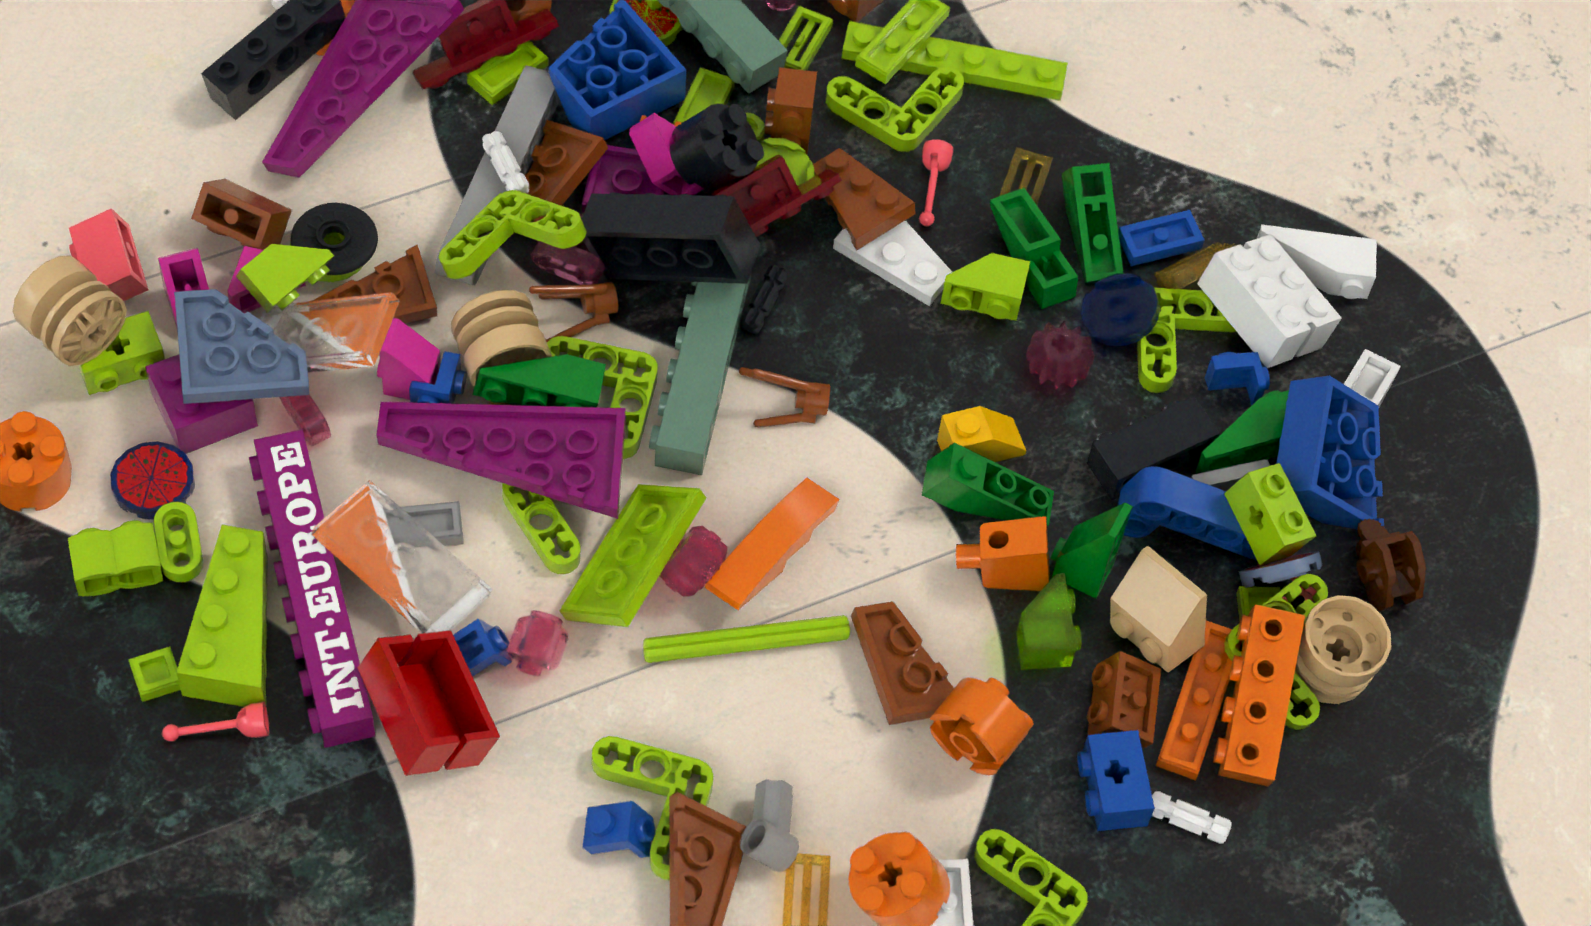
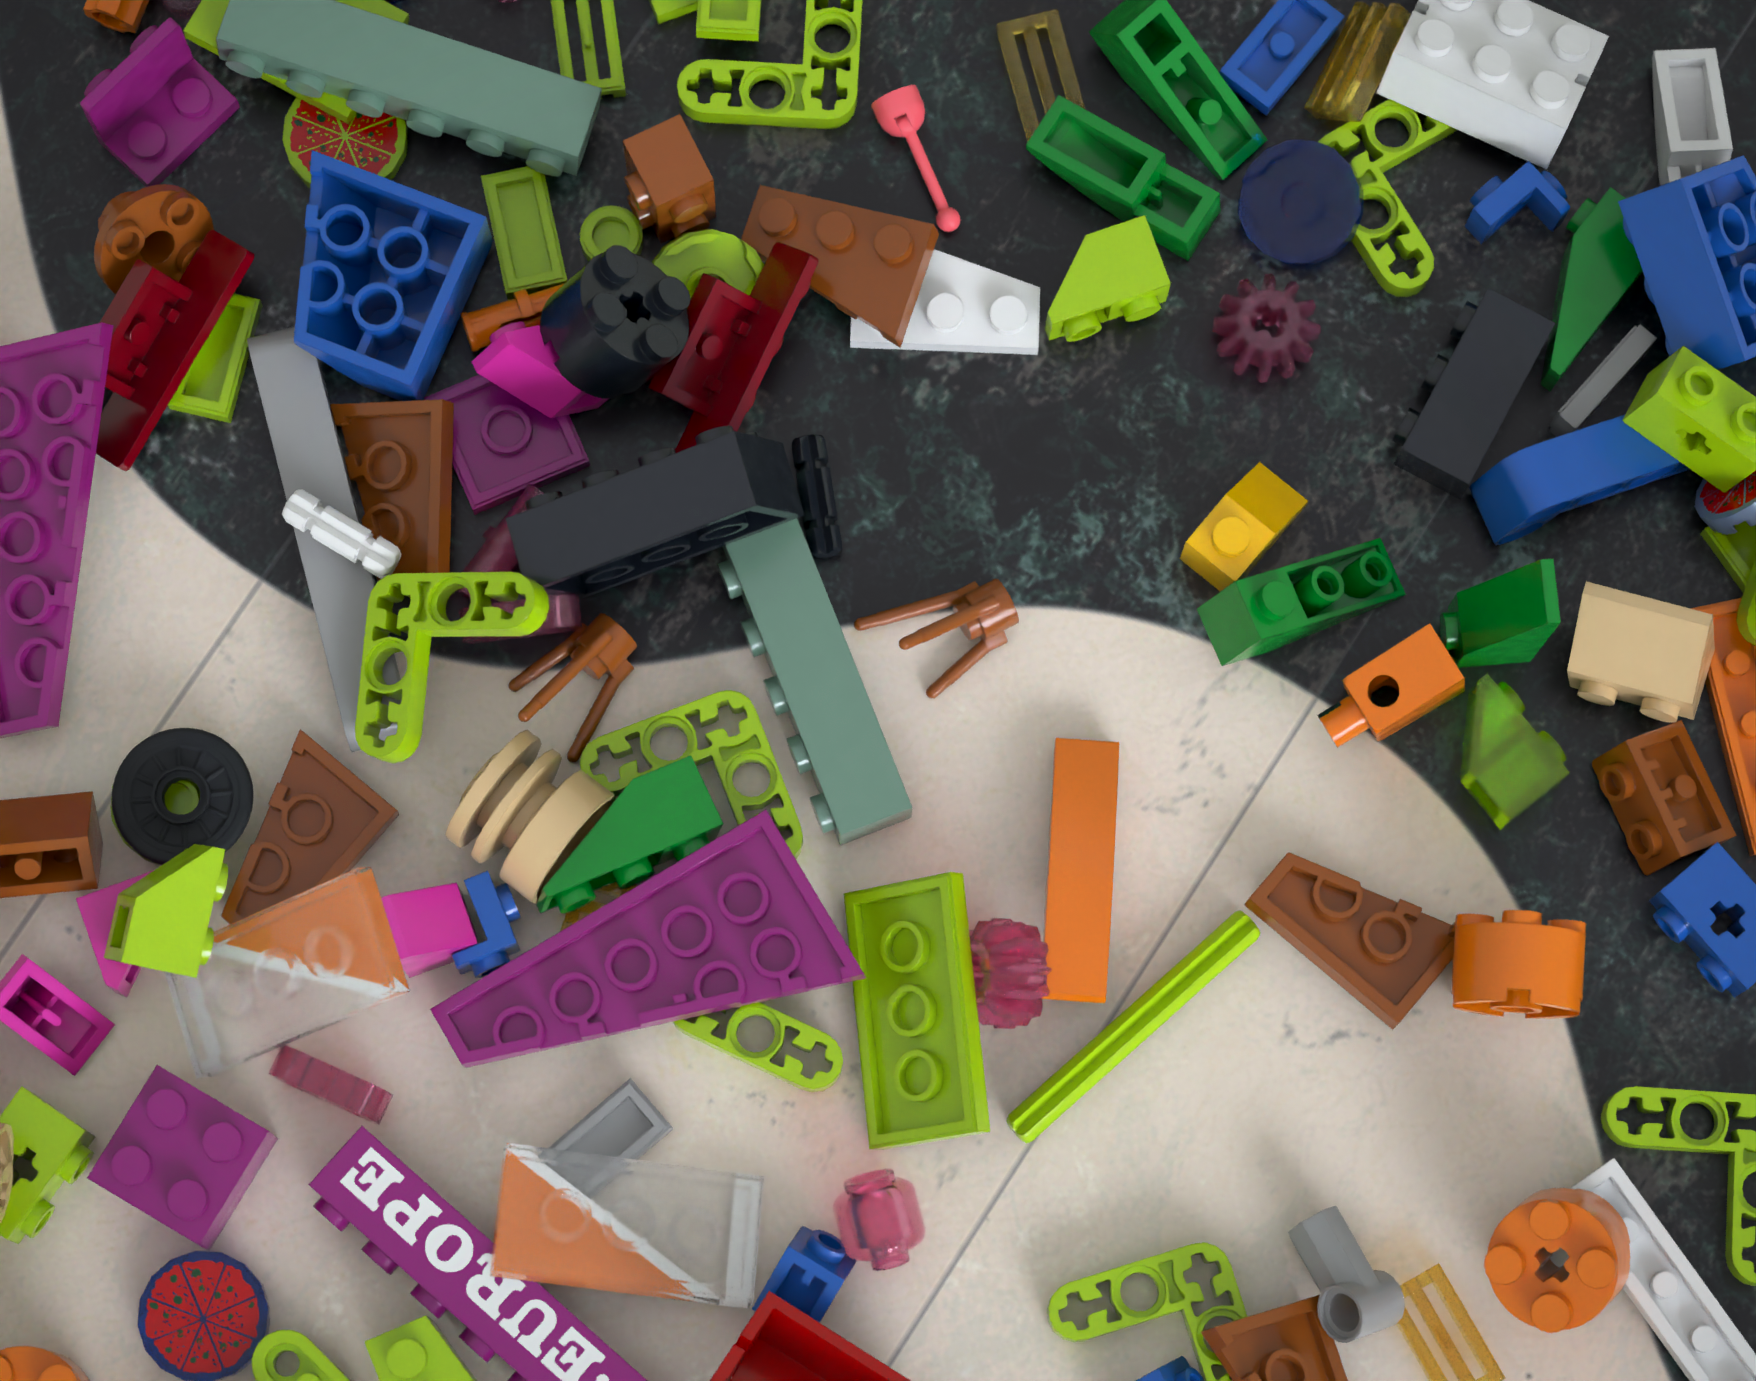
camera: 30 degrees left, 20 degrees up
sand blue plate [174,289,309,404] -> none

